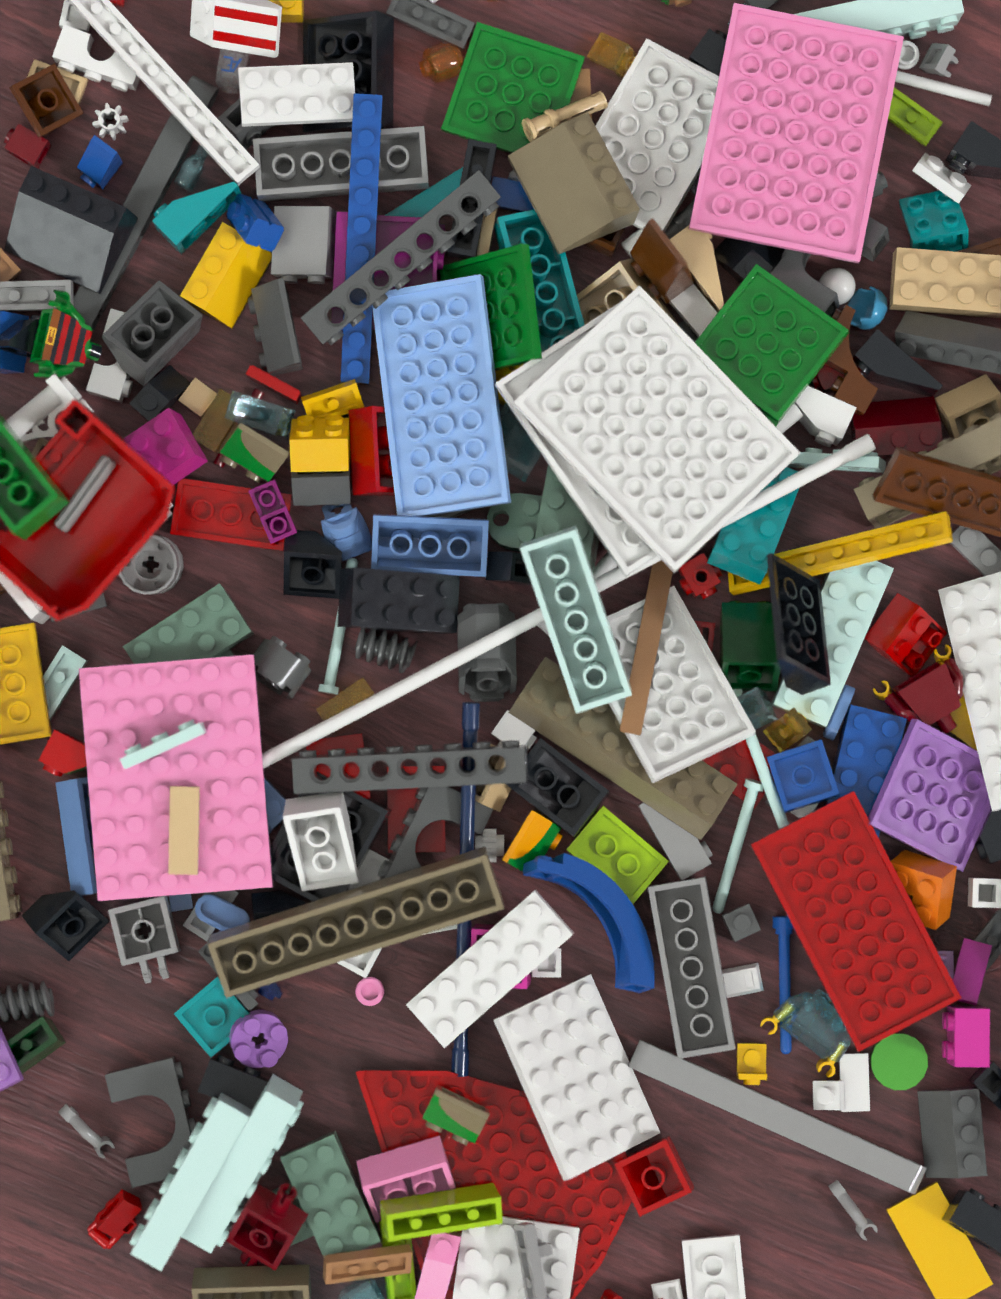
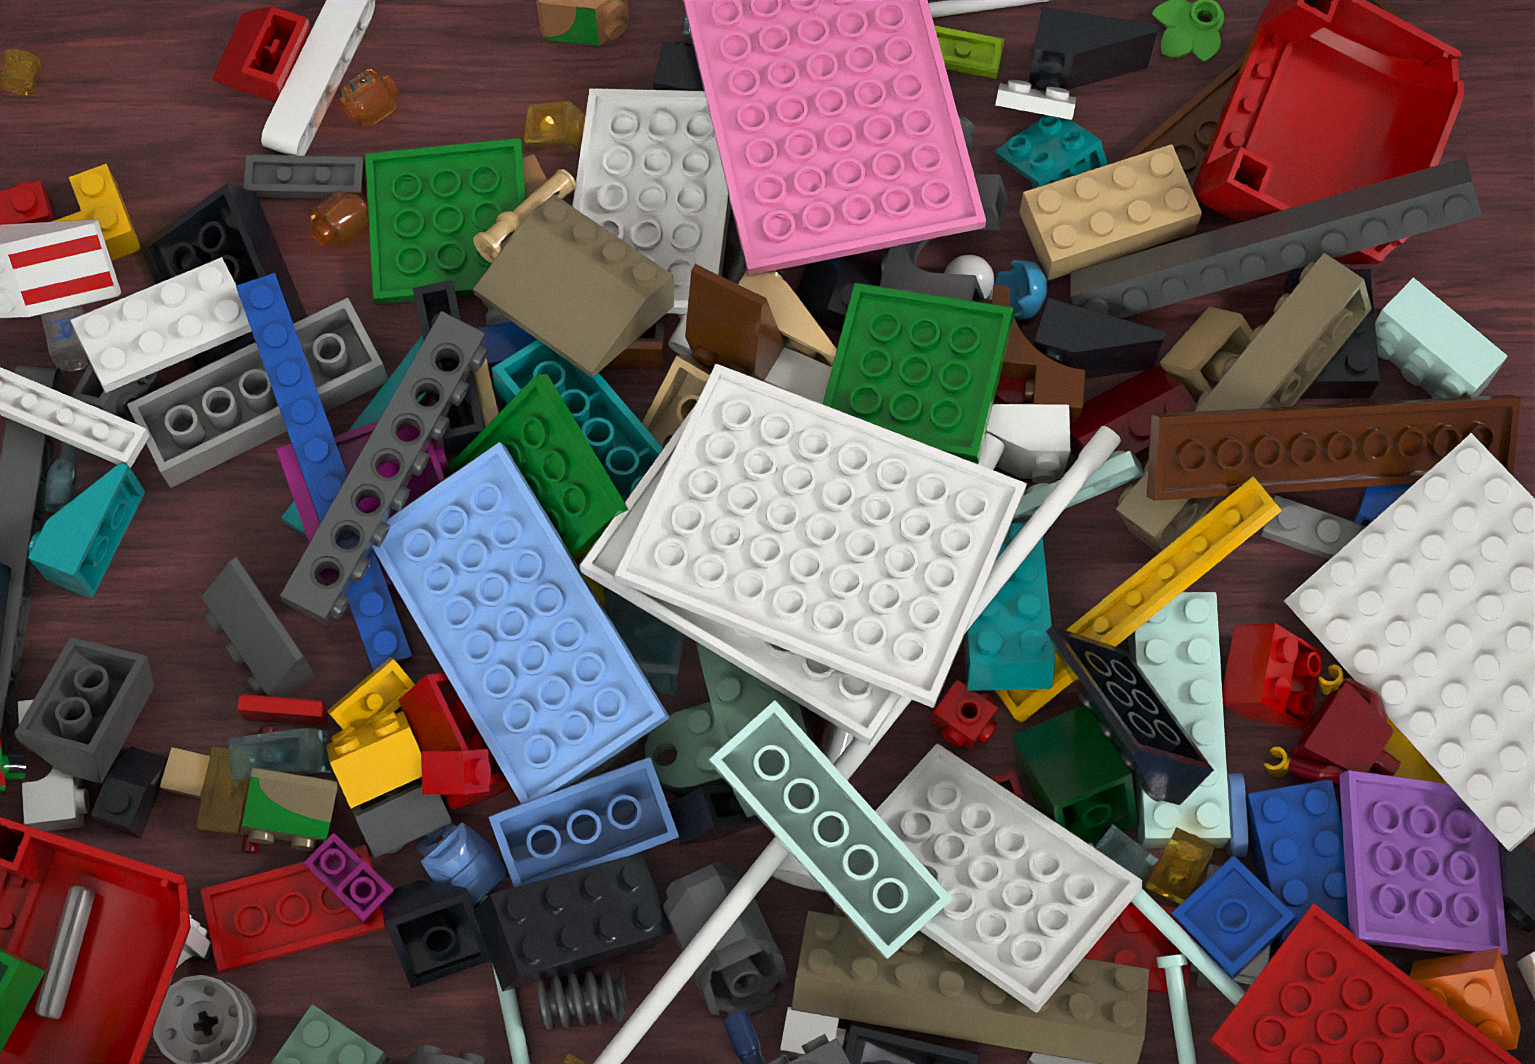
camera: 20 degrees left, 15 degrees down
dark pink brick [124,408,208,485] -> none
yellow slope [180,222,272,329] -> none
blue brick [227,194,284,252] -> none
light grey brick [271,206,337,284] -> none
medium nougat sticker [620,560,673,735] -> none
none -> red brick [421,749,491,795]

